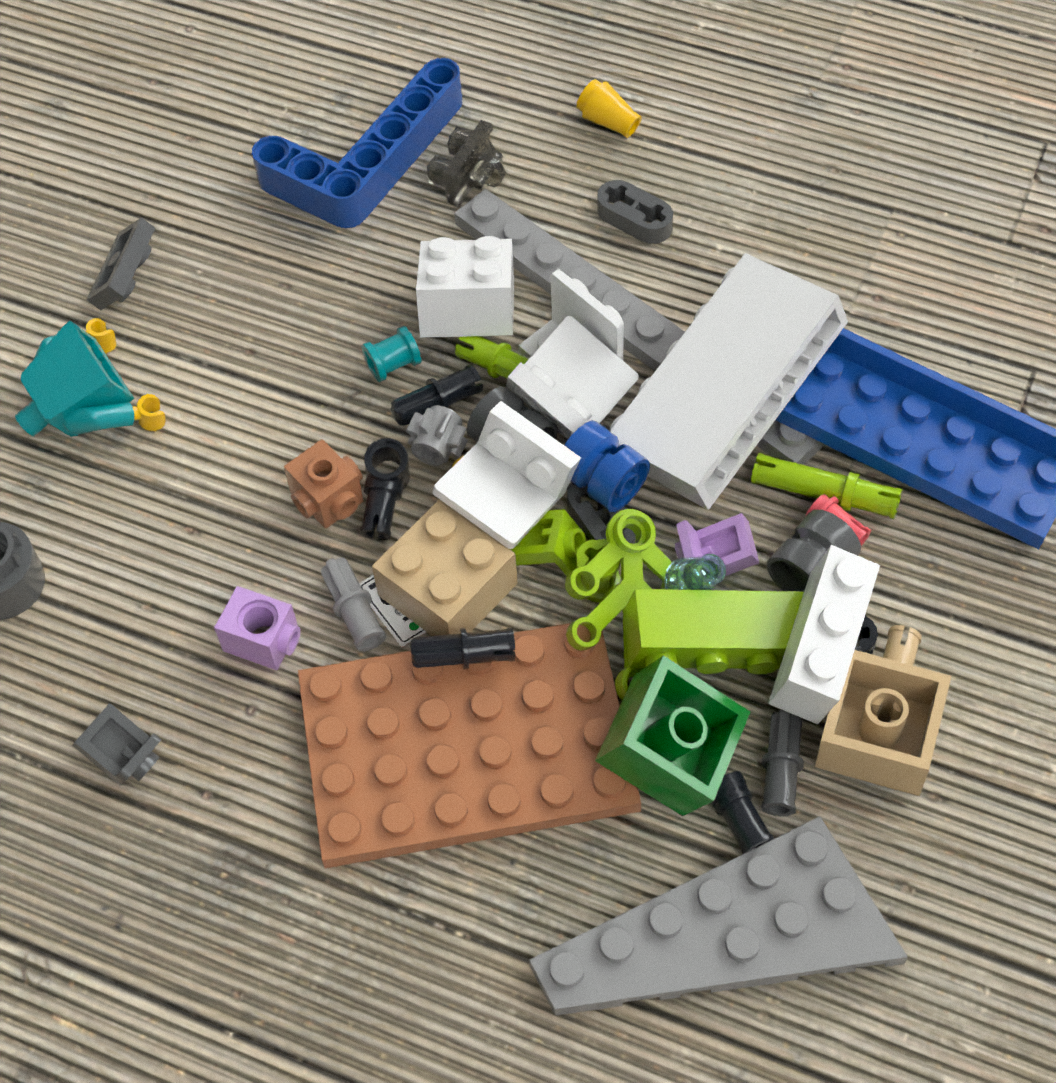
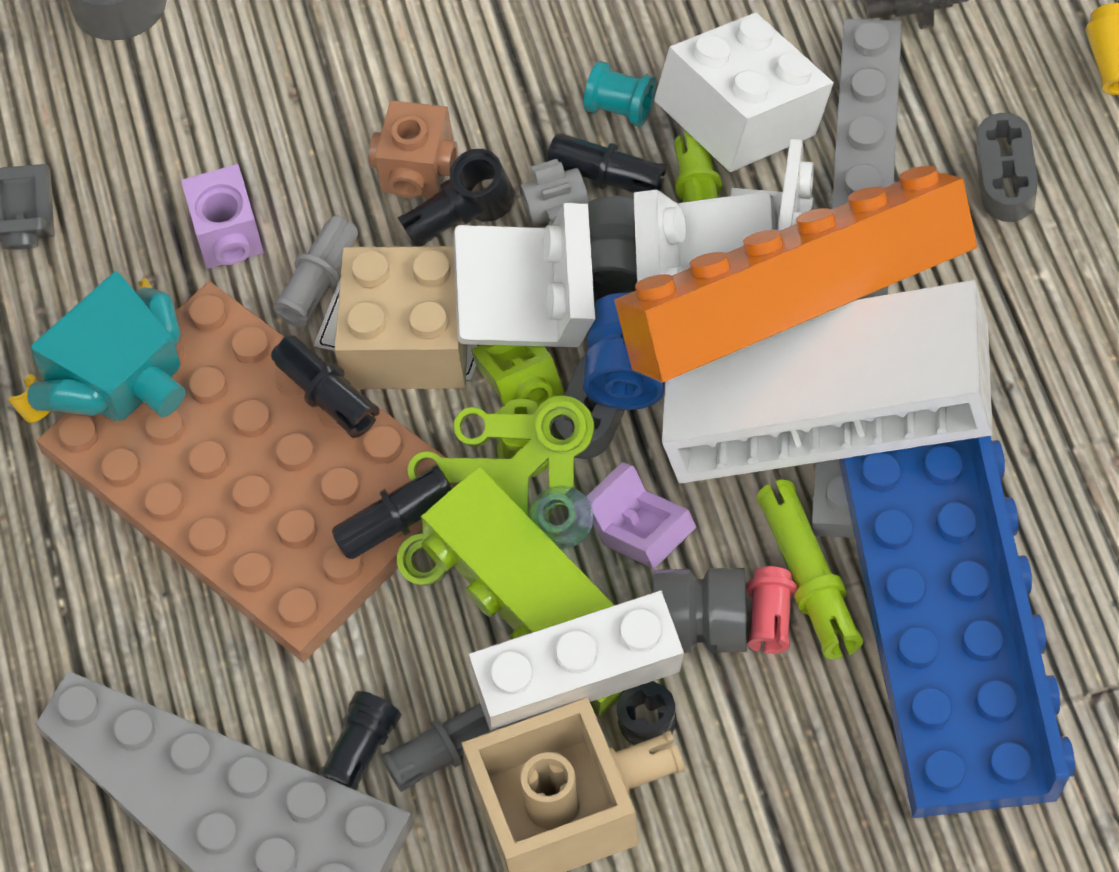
camera: 55 degrees right, 0 degrees up
green brick [595,655,750,816] -> none
none -> teal torso [7,271,185,423]
none -> black axle [332,464,453,559]
none -> orange brick [614,166,978,382]

